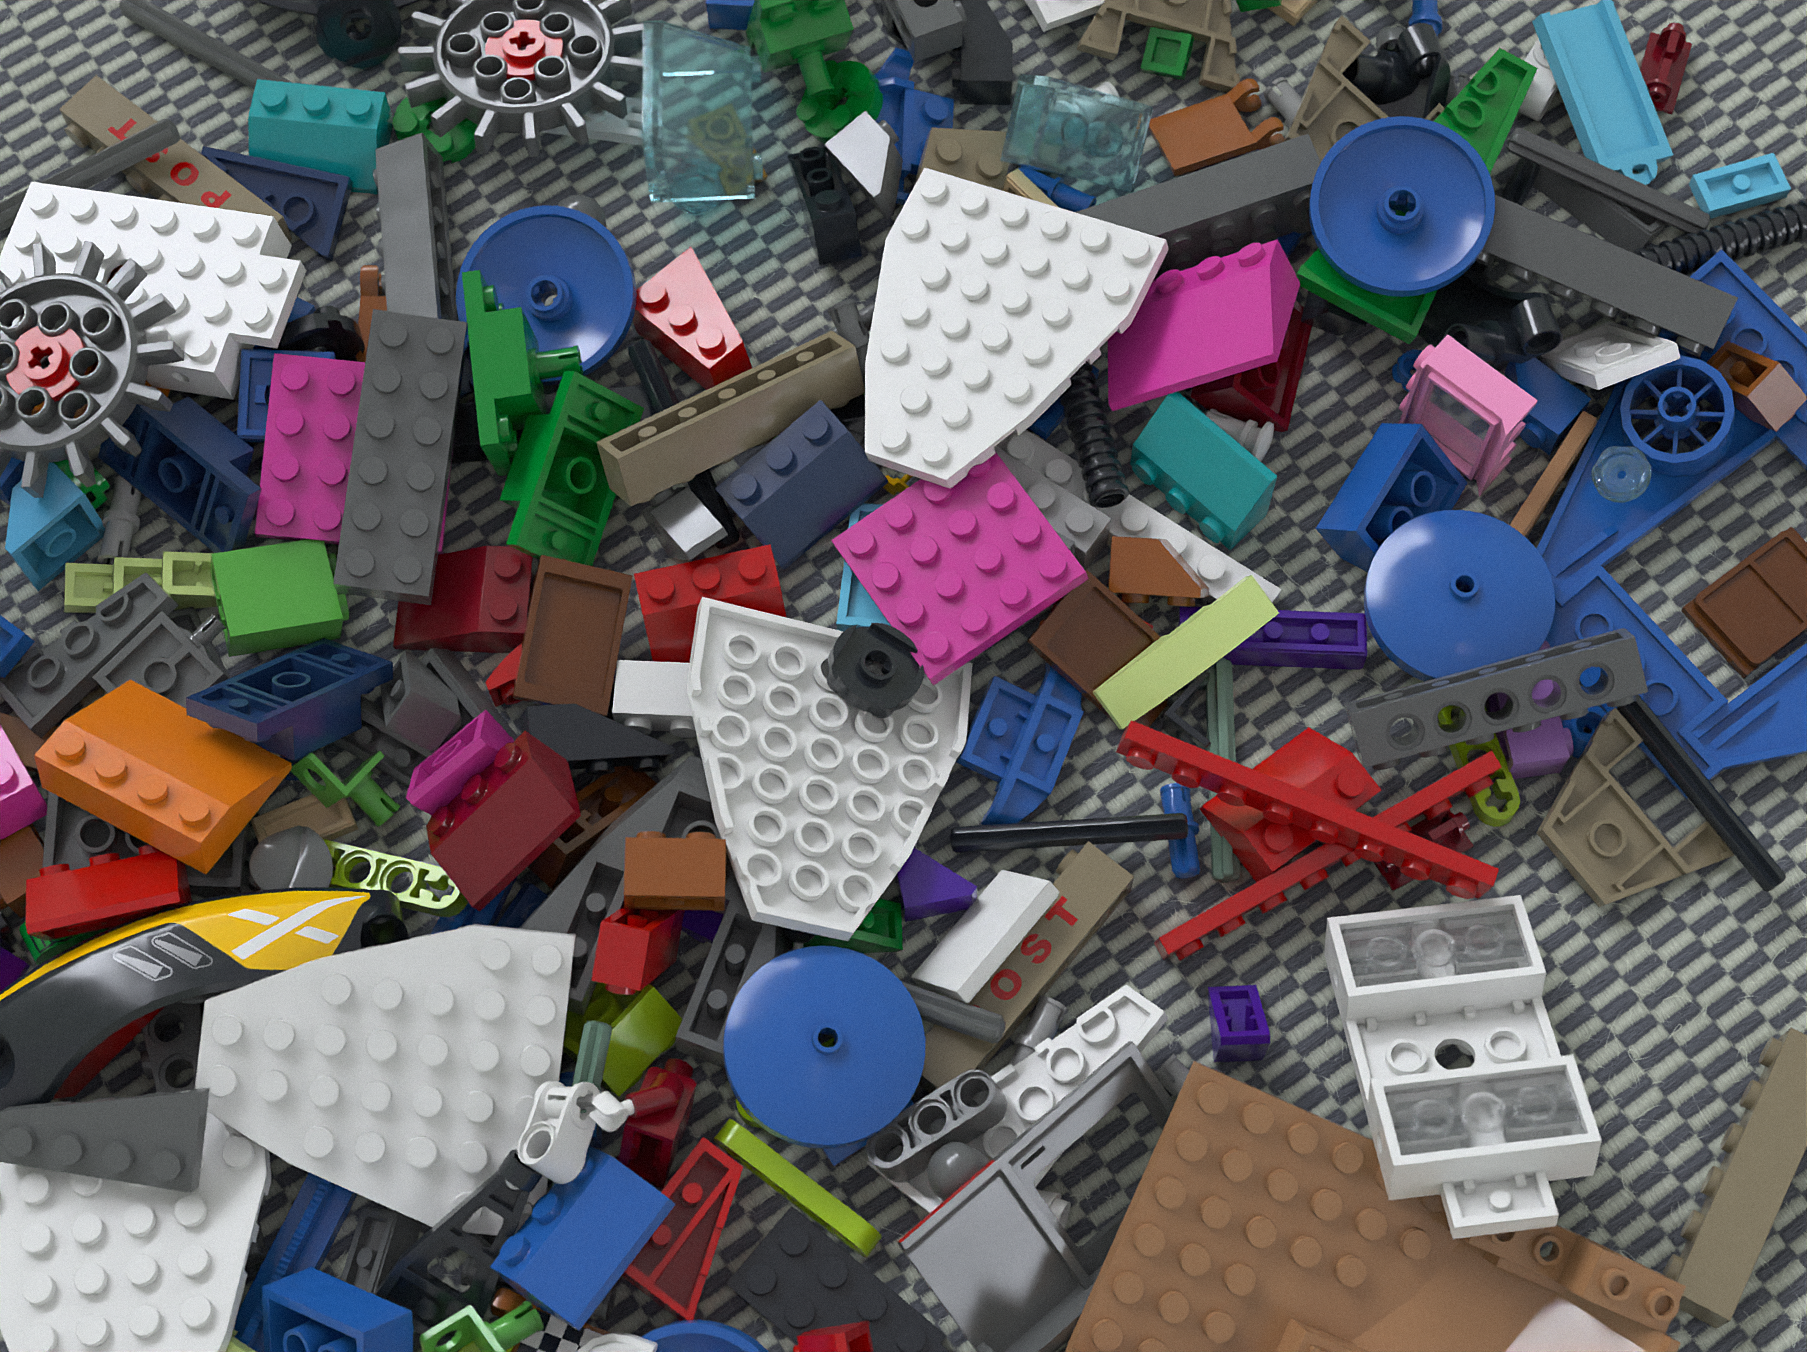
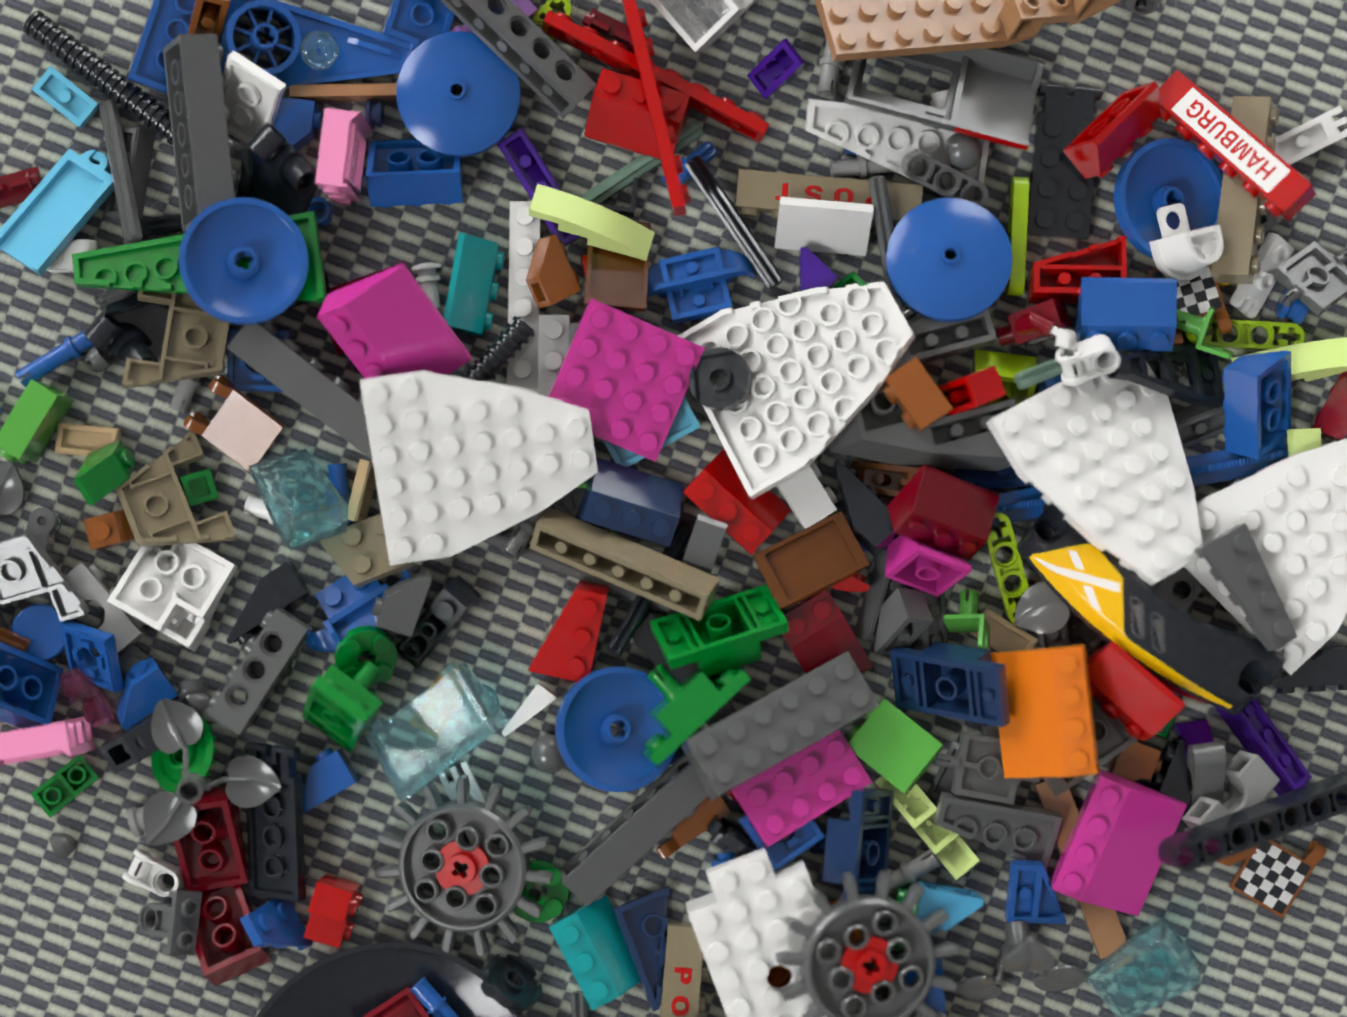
camera: 125 degrees left, 20 degrees up
none -> dark blue bush [365,99,384,128]
none -> white slope [502,682,558,737]

